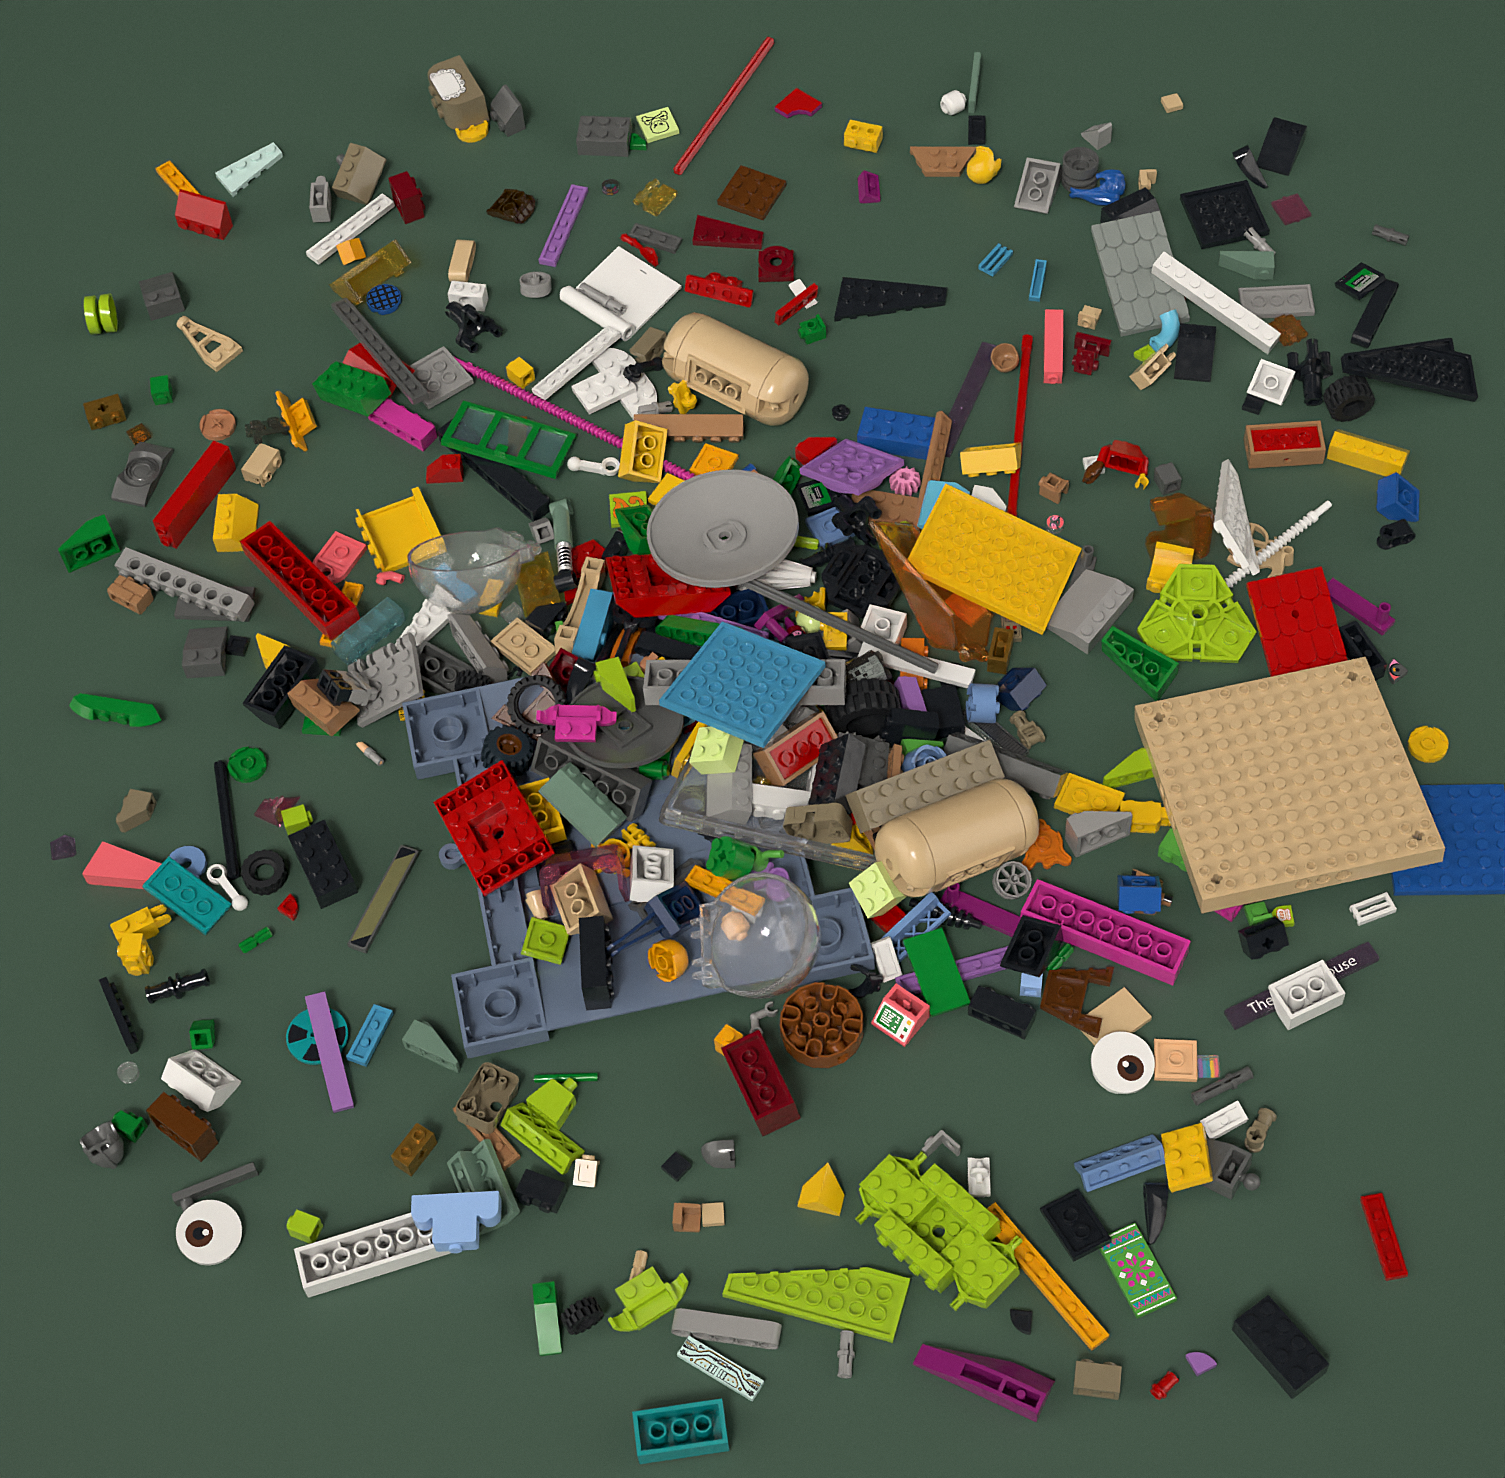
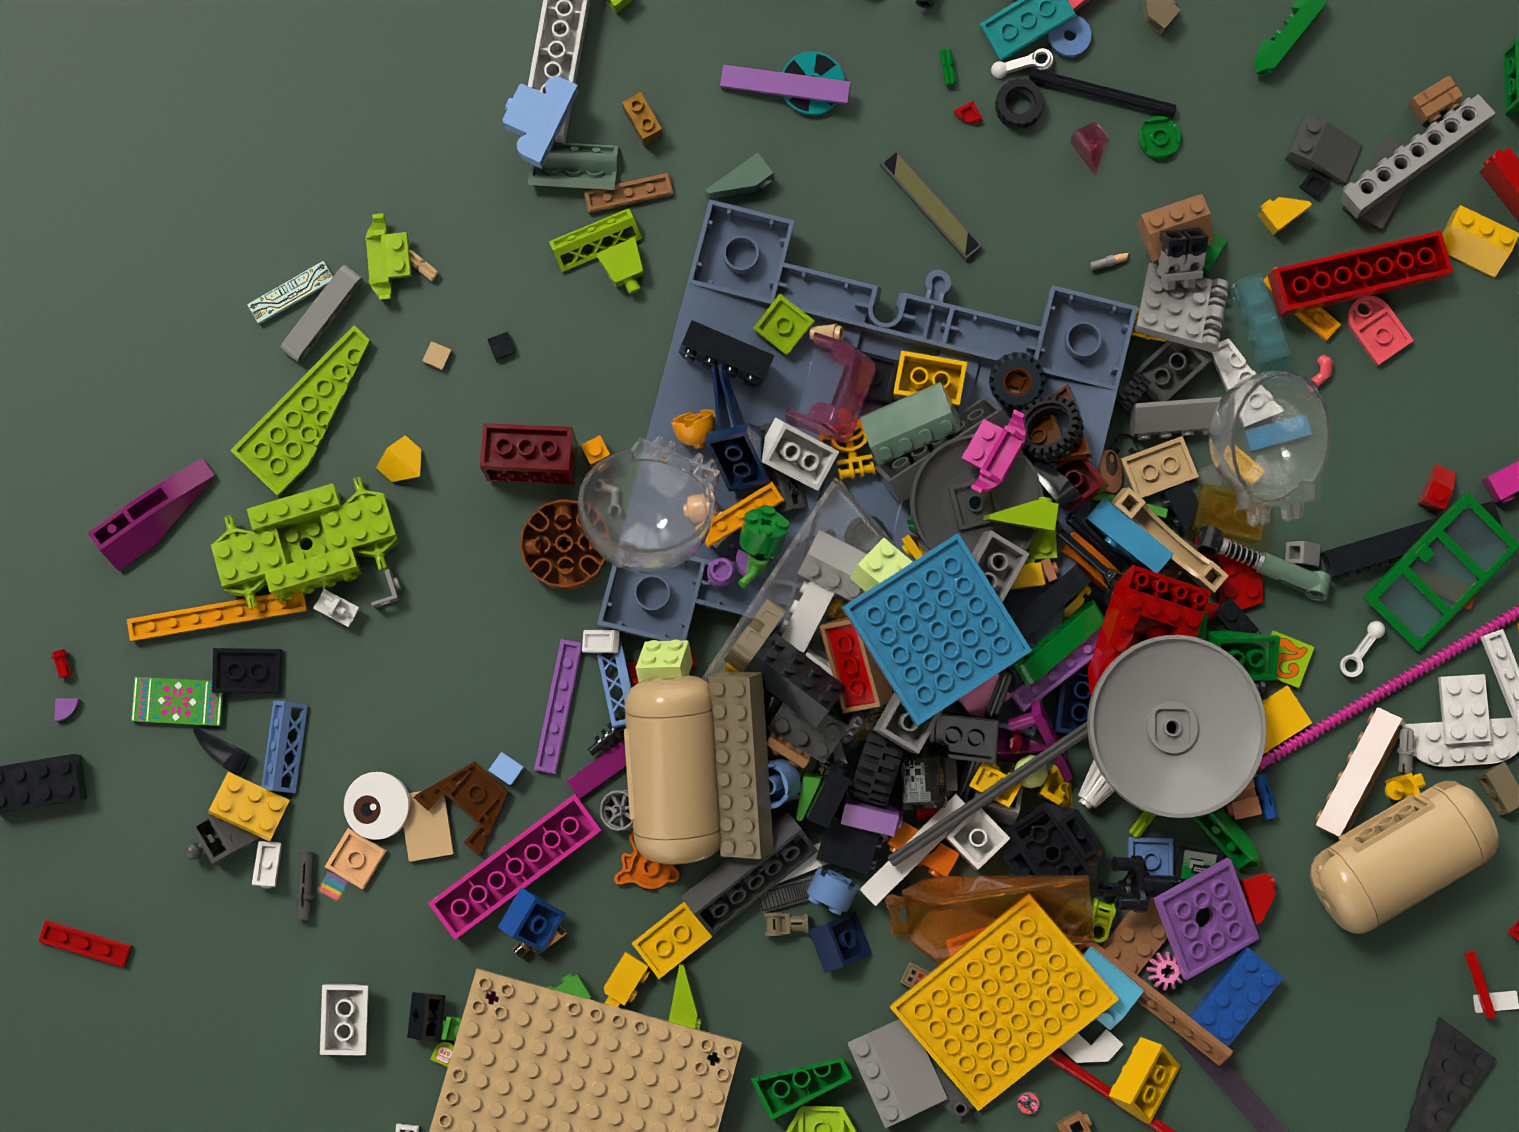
camera: 110 degrees right, 25 degrees up
black slope [242,645,321,729] -> none
lime brick [281,804,313,835] -> none
black brick [288,819,358,909] -> none
dark azure plate [346,1004,394,1067] -> none
yellow panel [355,487,446,572] -> none
red slope [433,760,555,897] -> none
dark tan axle [456,1062,519,1134] -> none
black brick [515,1169,567,1214] -> none
slope [532,1281,562,1356] -> none
green bar [534,1073,598,1083] -> none
tan slope [549,863,613,935] -> none
black tyre [560,1296,604,1335] -> none
bracket [573,1154,600,1187] -> none
yellow slope [618,420,668,483] -> none
black piece [623,357,664,382] -> none
teal brick [632,1398,729,1464] -> none
medium nougat panel [672,1203,702,1232] -> none
light orange tile [689,443,739,476] -> none
dark grey brick [701,1140,735,1169] -> none
green brick [798,314,826,345] -> none
black piece [799,536,855,569] -> none
black plate [832,404,849,421] -> none
light grey pin [837,1330,855,1379] -> none
black helmet [848,964,883,999] -> none
coral slope [871,983,930,1047] -> none
green tile [903,928,970,1017] -> none
black brick [968,986,1036,1040] -> none
pearl gold brick [987,627,1014,675] -> none
black slope [1000,915,1063,977] -> none
black tile [1010,1309,1032,1335] -> none
green piece [1046,943,1074,971] -> none
light grey slope [1065,811,1132,857] -> none
dark tan brick [1073,1359,1122,1400] -> none
clear purple tile [1224,942,1379,1030] -> none
dark tan connector [1244,1108,1277,1153] -> none

